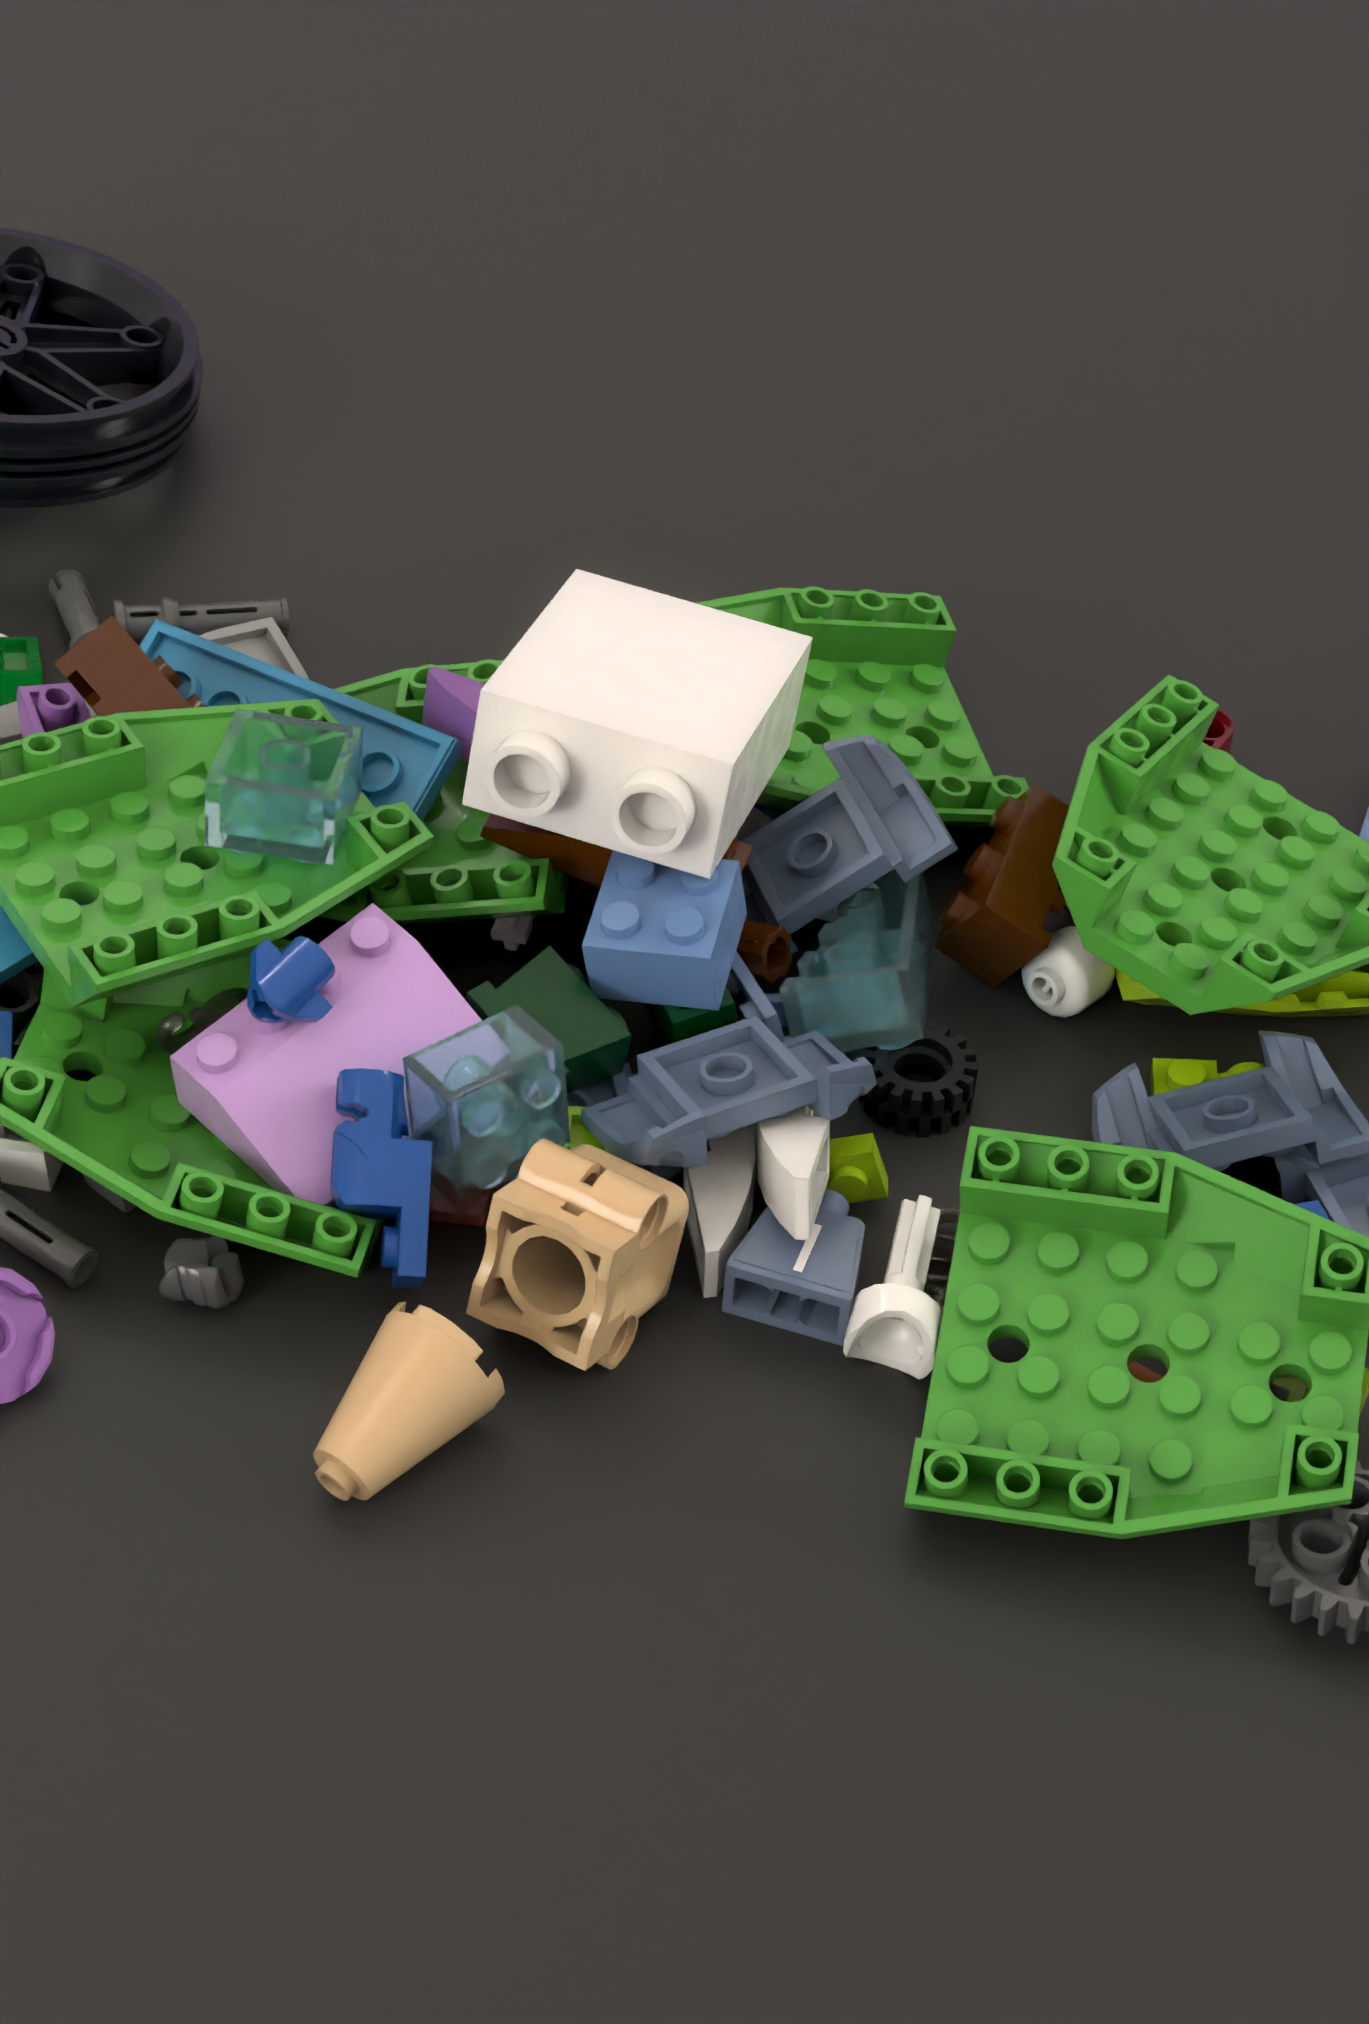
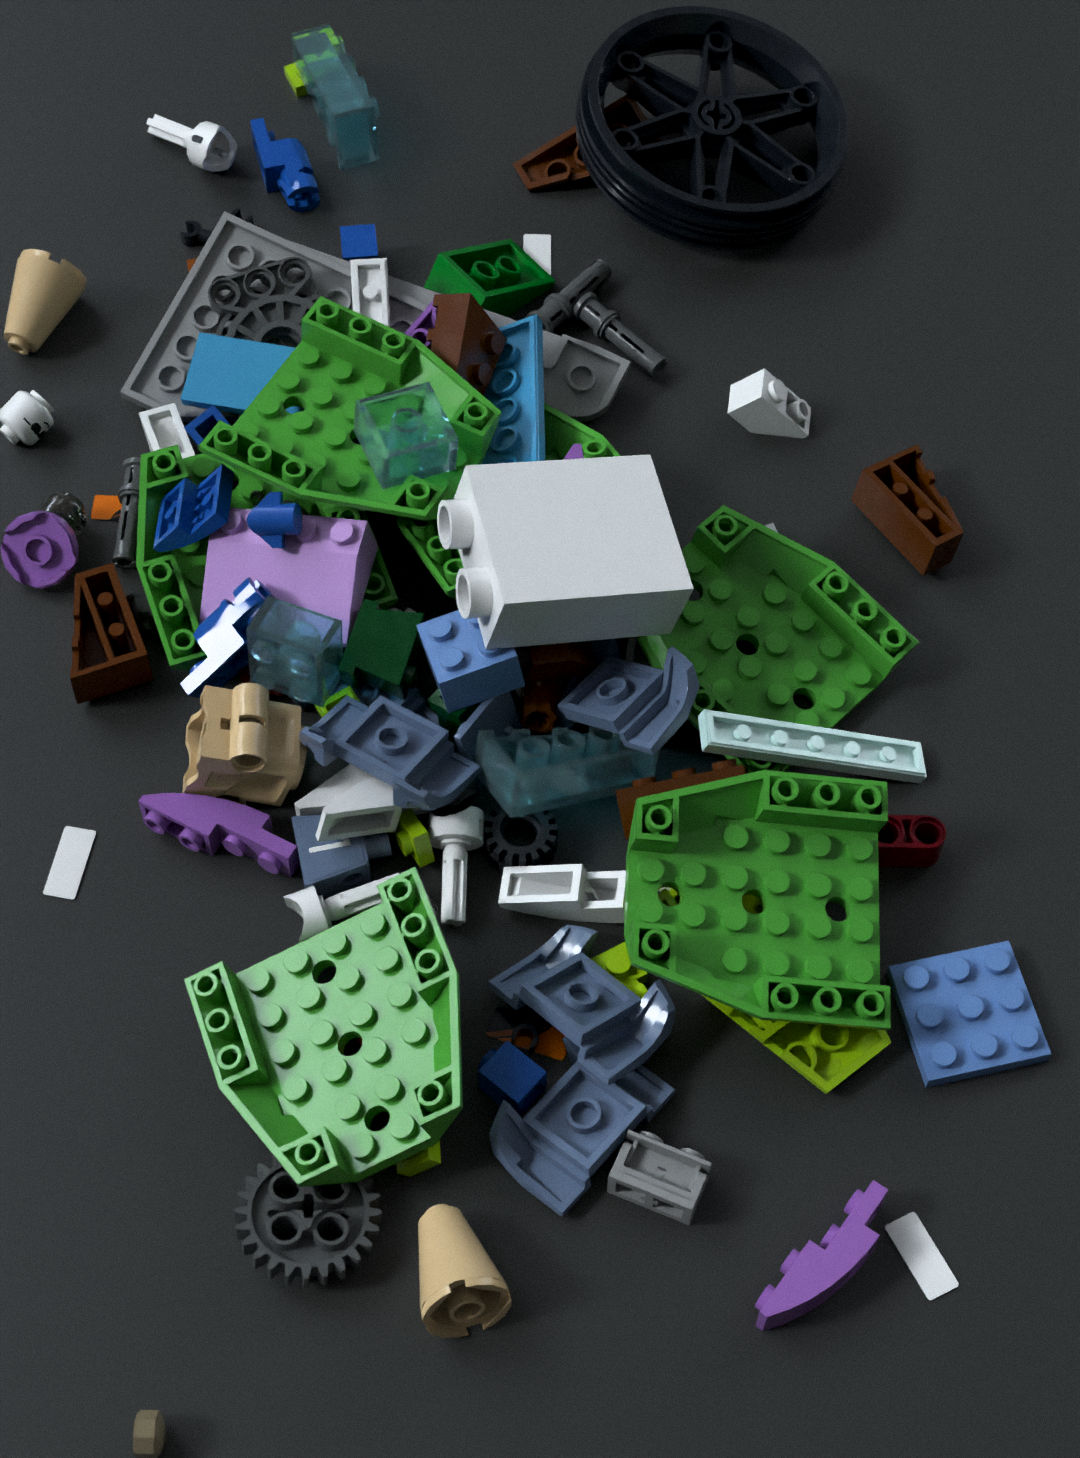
camera: 60 degrees right, 15 degrees up
tan cone [313,1302,505,1501] -> none
none -> white sticker [43,826,96,899]
none -> reddish brown wedge [70,563,153,704]
none -> medium lavender slope [138,793,300,878]
none -> blue slope [153,464,235,553]
none -> white piece [428,806,484,926]
none -> white slope [498,864,626,923]
none -> light aqua tile [698,709,927,784]
none -> white slope [727,368,811,438]
none -> reddish brown wedge [851,444,964,576]

